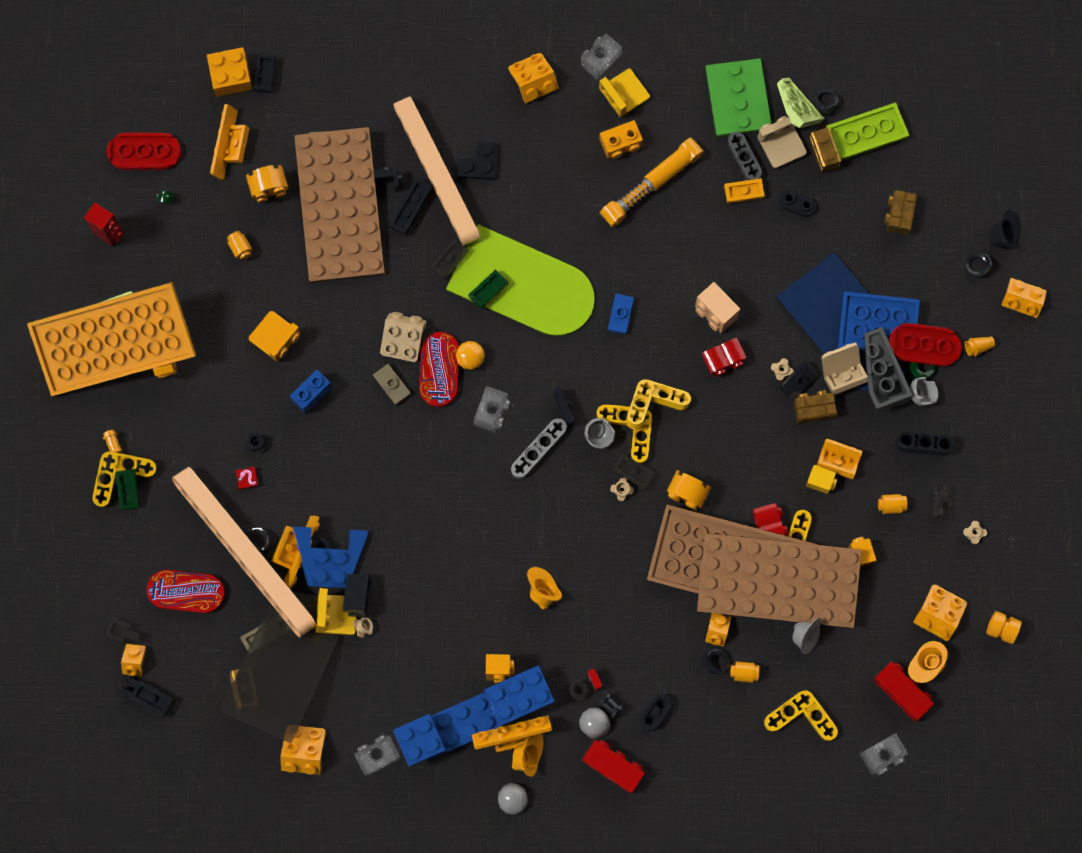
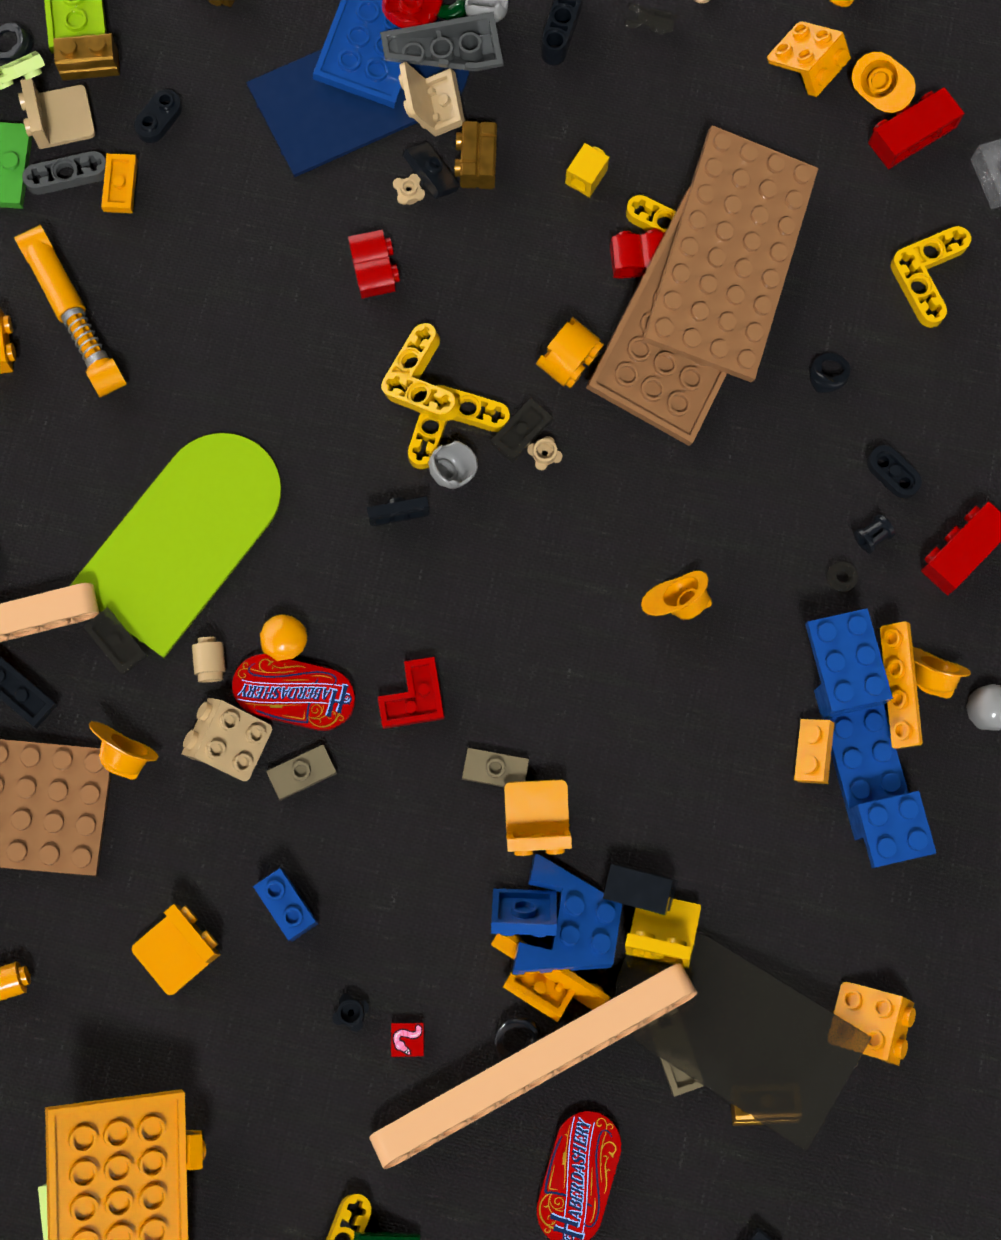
camera: 85 degrees left, 0 degrees up
tan plate [353,617,373,638] -> none
clear brick [354,735,401,777] -> none
dark green plate [468,269,509,309] -> none
clear brick [473,386,510,433] -> none
light orange brick [486,654,514,684] -> none
light grey beam [511,418,567,479] -> none
light grey hair [579,708,611,739] -> none
red tile [587,669,602,691] -> none
blue plate [608,294,634,335] -> none
light nougat brick [695,282,740,333] -> none
light orange bracket [705,613,731,646] -> none
light orange brick [730,661,759,683] -> none
light grey piece [792,617,821,654] -> none
light orange bracket [817,439,862,479] -> none
light orange brick [848,537,876,567] -> none
light orange brick [878,494,907,514] -> none
none -> light orange piece [89,721,159,780]
none -> tan brick [192,637,226,683]
none -> red plate [378,657,444,729]
none -> dark tan plate [462,748,529,787]
none -> blue plate [491,889,557,937]
none -> light orange bracket [504,779,572,856]
none -> light orange plate [794,719,834,784]

